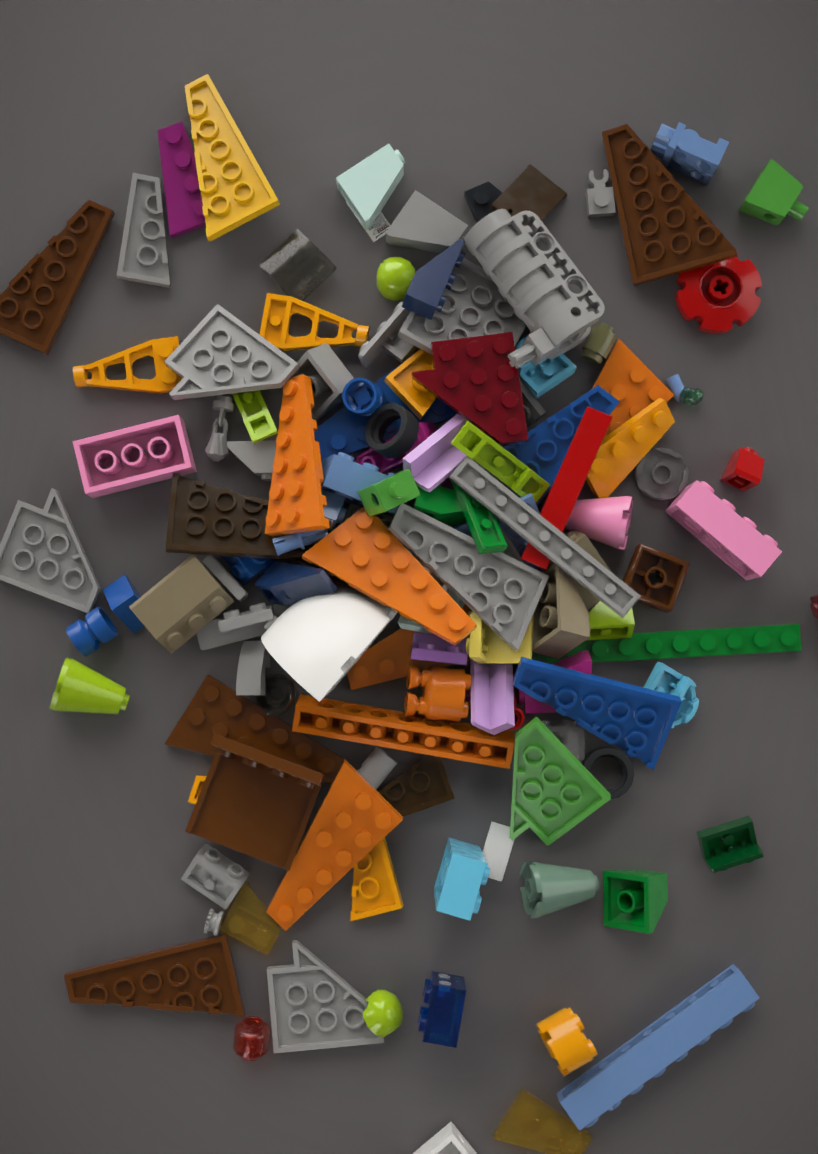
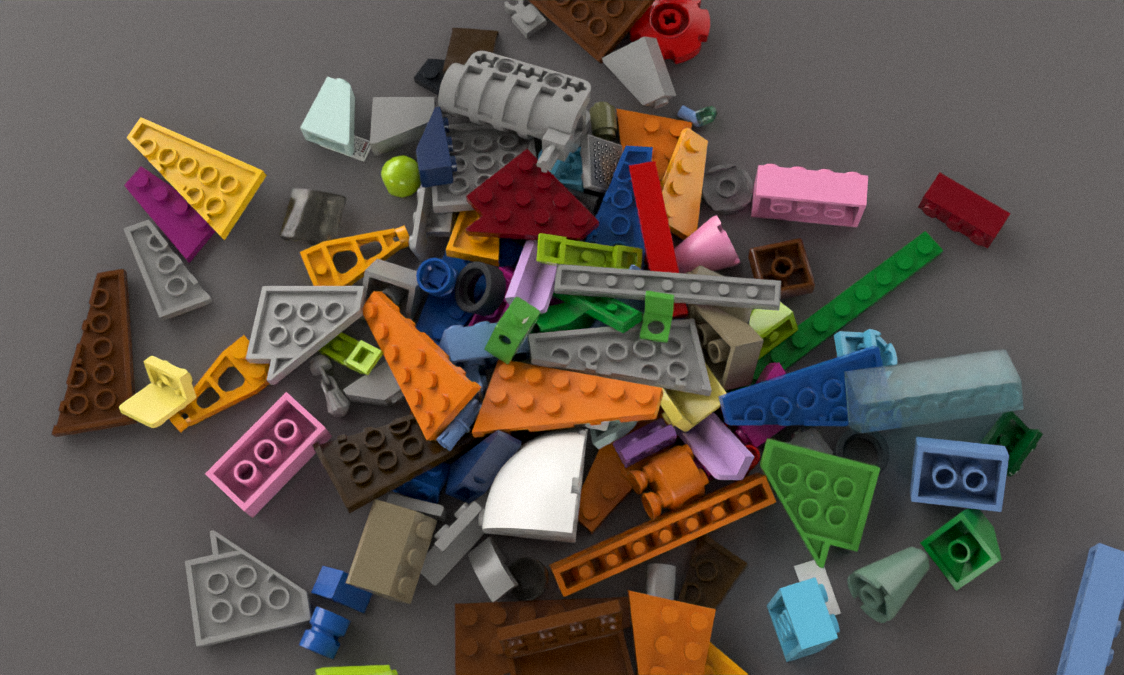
camera: 25 degrees left, 15 degrees down
red slope [720,447,765,492] -> none
none -> light yellow bracket [119,356,197,428]
none -> tile [580,134,623,194]
none -> light grey slope [602,37,676,109]
none -> bright green bracket [640,291,675,343]
none -> clear light blue slope [844,349,1024,433]
none -> medium blue brick [910,437,1009,512]

